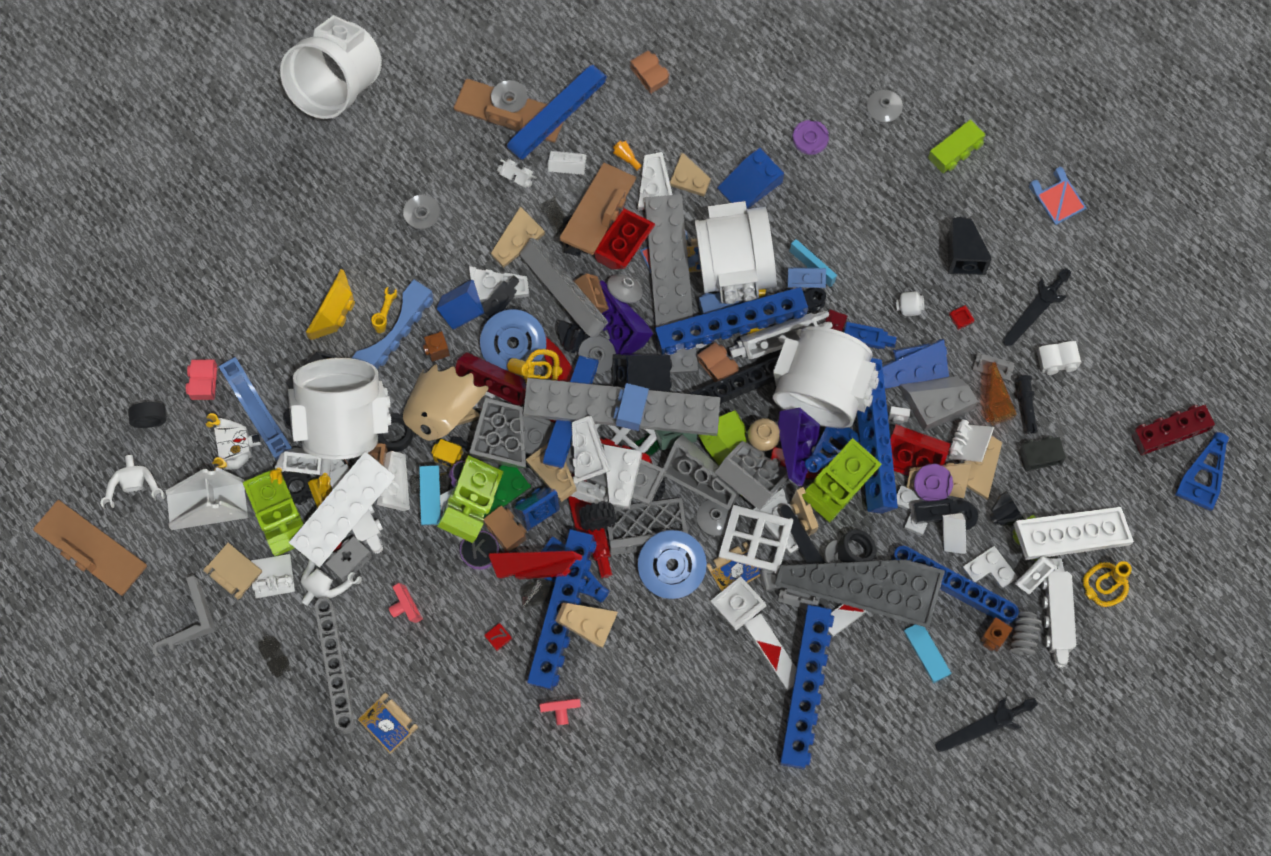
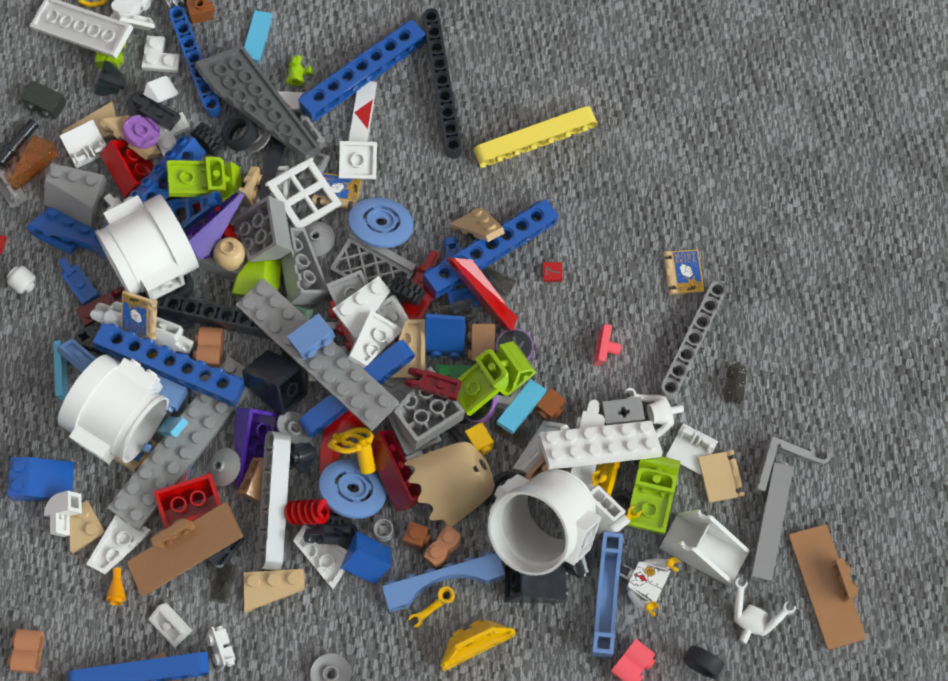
camera: 140 degrees left, 0 degrees up
coral tile [540,698,581,725] -> none
none -> white brick [44,491,82,537]
none -> piece [121,291,157,340]
none -> medium azure tile [156,416,188,437]
none -> black tyre [191,122,225,156]
none -> red piece [285,499,330,525]
none -> lime piece [286,55,314,86]
none -> light grey wheel [374,519,394,542]
none -> dark red hinge [404,367,462,401]
none -> black beam [423,8,462,159]
none -> nougat brick [424,526,461,570]
none -> clear smoke slope [435,298,478,324]
none -> light yellow beam [473,106,598,168]
none -> dark orange brick [536,388,566,422]
none -> light grey brick [749,461,794,584]

